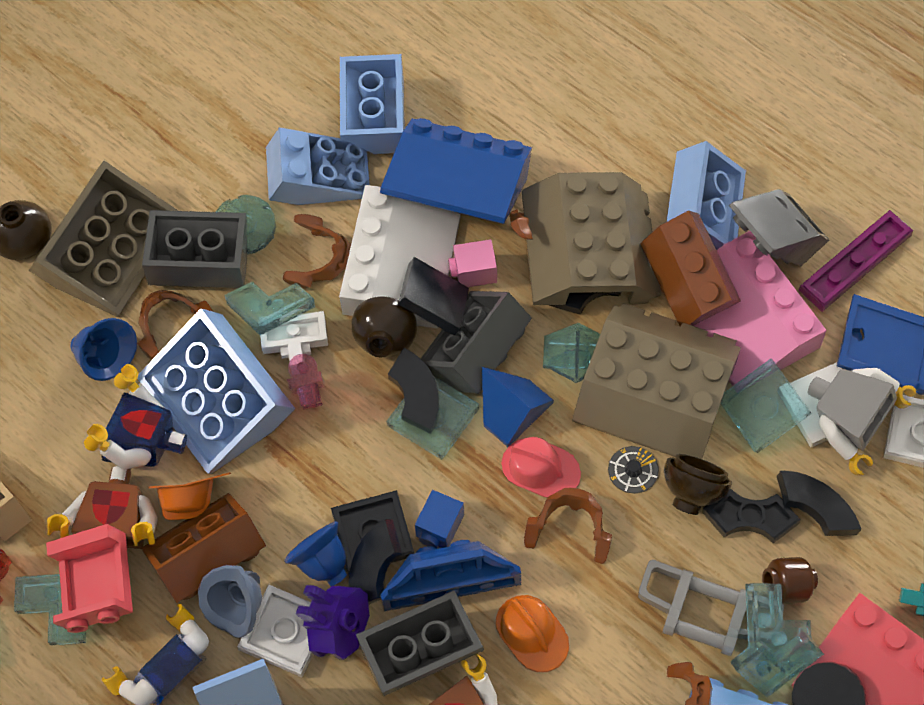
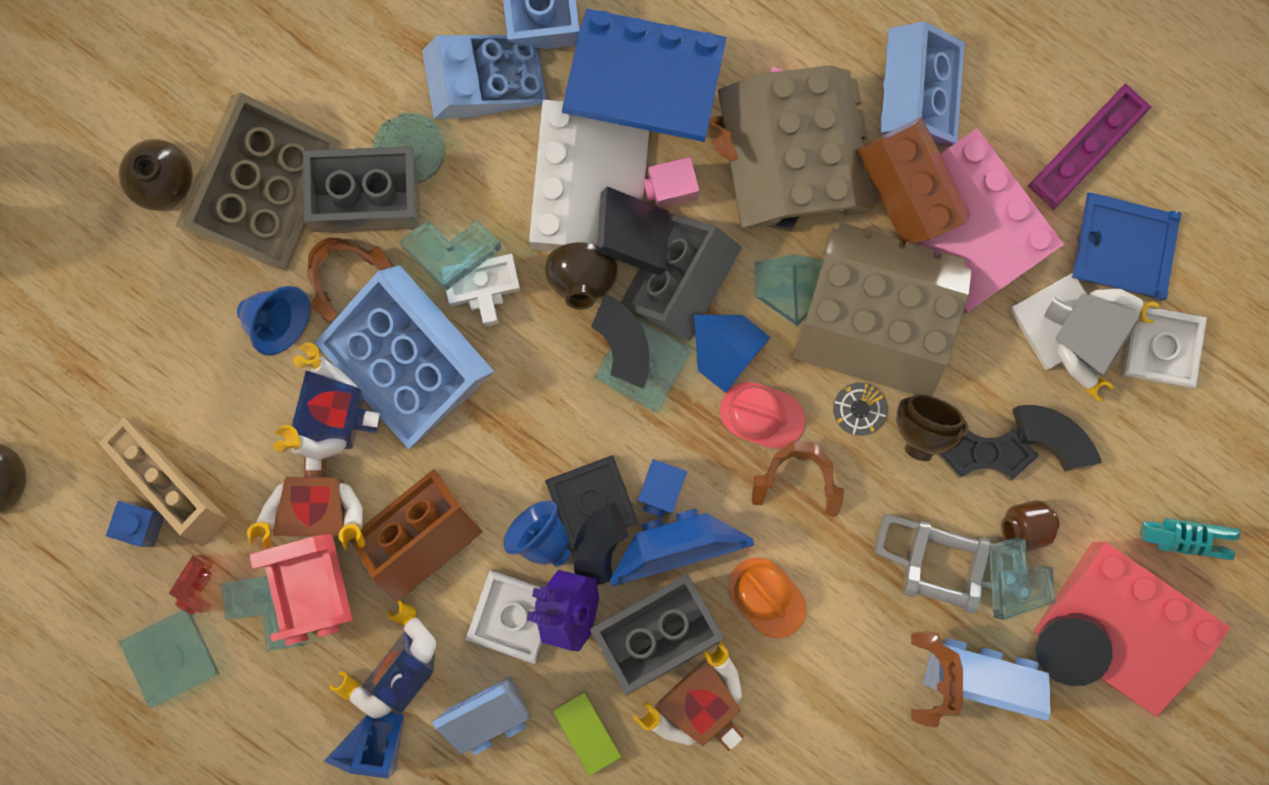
camera: 10 degrees left, 20 degrees up
orange piece [148,472,231,520] -> none
sand blue helmet [198,565,262,638] -> none
dark orange helmet [283,214,351,289] -> none
clear pink hips [287,354,325,410] -> none
clear light blue tile [721,358,812,453] -> none
slope [729,189,830,266] -> none
clear light blue tile [731,631,824,697] -> none

